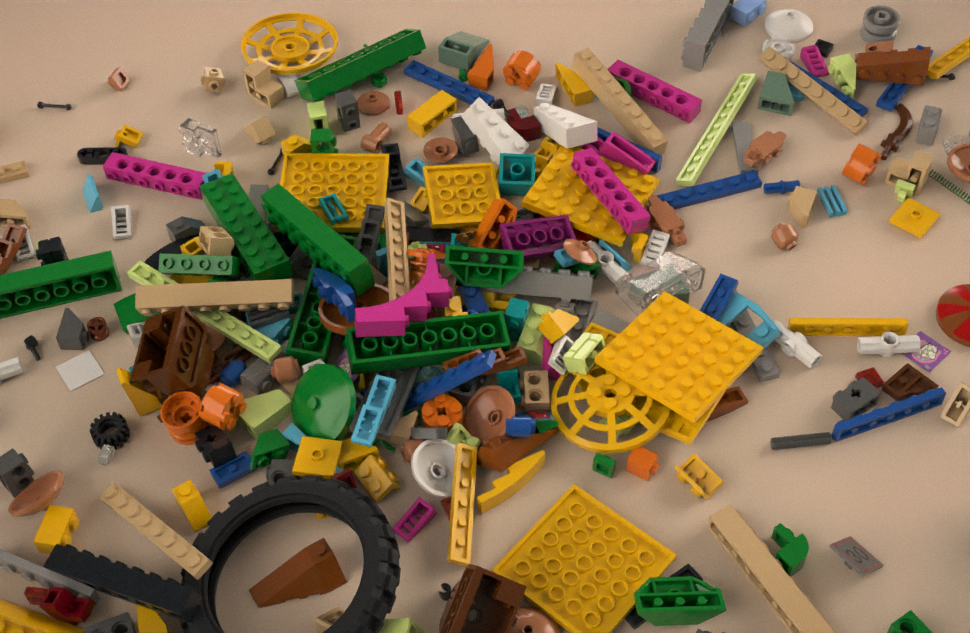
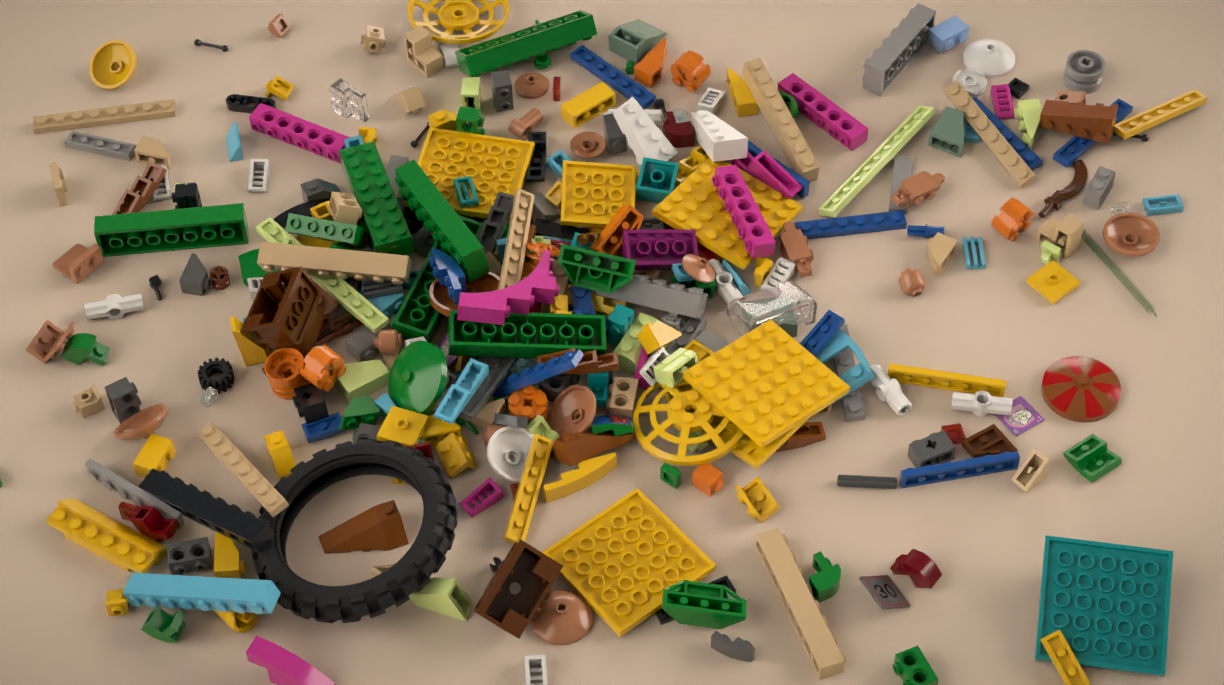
camera: 10 degrees right, 0 degrees up
white sticker [56,350,105,391] -> none
blue brick [218,359,247,387] -> none
blue brick [506,417,535,438] -> none
none -> dark red brick [890,549,942,589]

